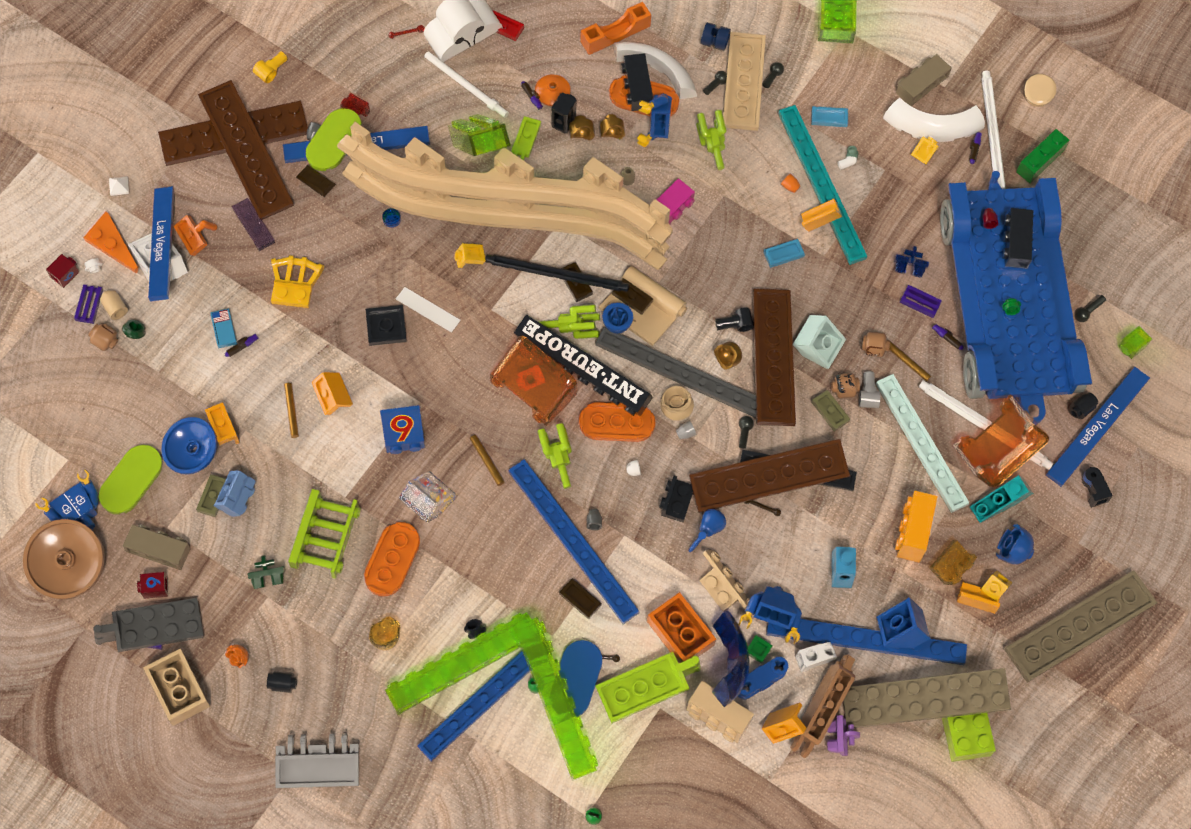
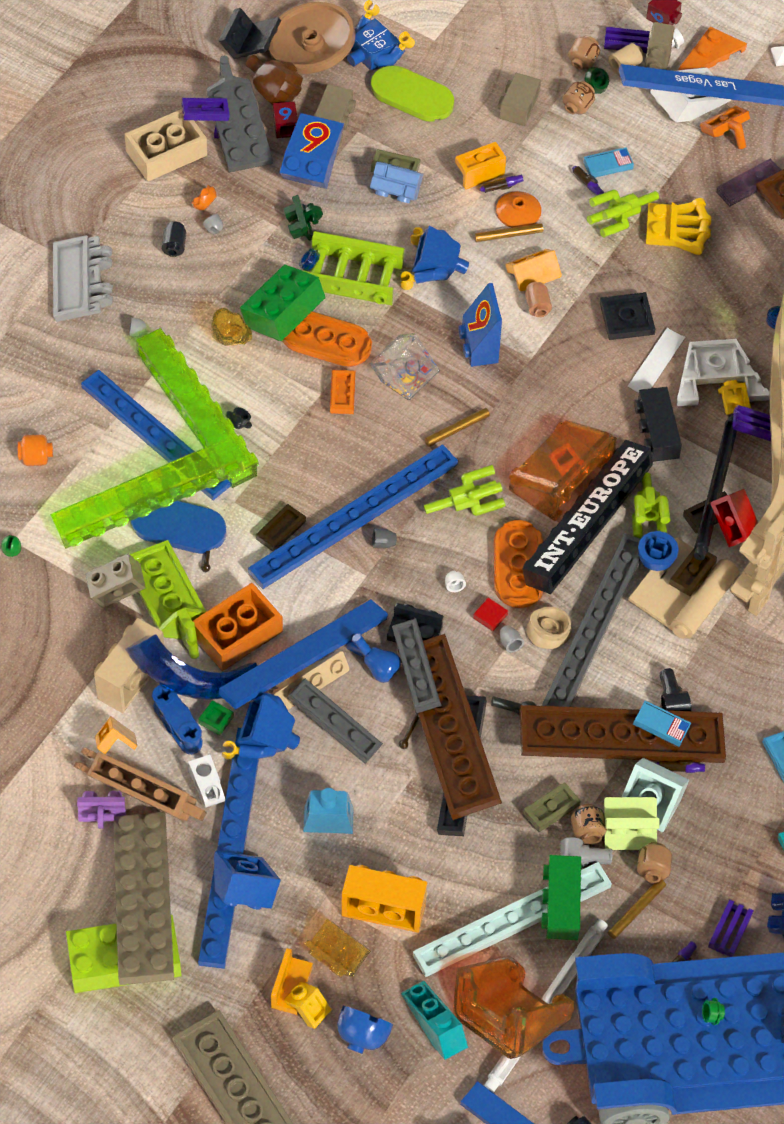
camera: 90 degrees right, 10 degrees down
blue dish [161,417,217,475] -> none
pearl gold piece [714,342,742,370] -> none
none -> orange head [18,435,53,466]
none -> dark tan brick [86,554,146,608]
none -> light grey hinge [129,318,147,337]
none -> dark purple tile [181,98,230,121]
none -> light grey hinge [203,214,223,234]
none -> black bracket [218,8,281,59]
none -> blue tile [219,599,388,710]
none -> green brick [240,264,326,341]
none -> reddish brown piece [245,55,303,105]
none -> blue slope [280,113,344,189]
none -> dark grey tile [287,678,383,764]
none -> clear blue tile [299,248,320,272]
none -> orange plate [330,370,356,414]
none -> dark grey tile [392,619,441,713]
none -> blue torso [400,225,469,290]
none -> red tile [473,597,508,631]
none -> piece [480,174,524,193]
none -> orange dish [496,191,541,228]
none -> dark tan brick [498,72,541,126]
none -> nougat brick [525,282,552,317]
none -> green brick [541,855,581,940]
none -> medium nougat head [562,81,596,115]
none -> lime plant [587,190,659,238]
none -> yellowish green bracket [604,797,659,850]
none -> dark azure tile [633,701,691,747]
none -> black brick [634,387,682,462]
none -> dark tan brick [645,22,675,70]
none -> dark brown piece [655,760,705,773]
none -> white wing [676,339,770,406]
none -> red brick [710,489,758,548]
none -> dark purple tile [733,405,771,441]

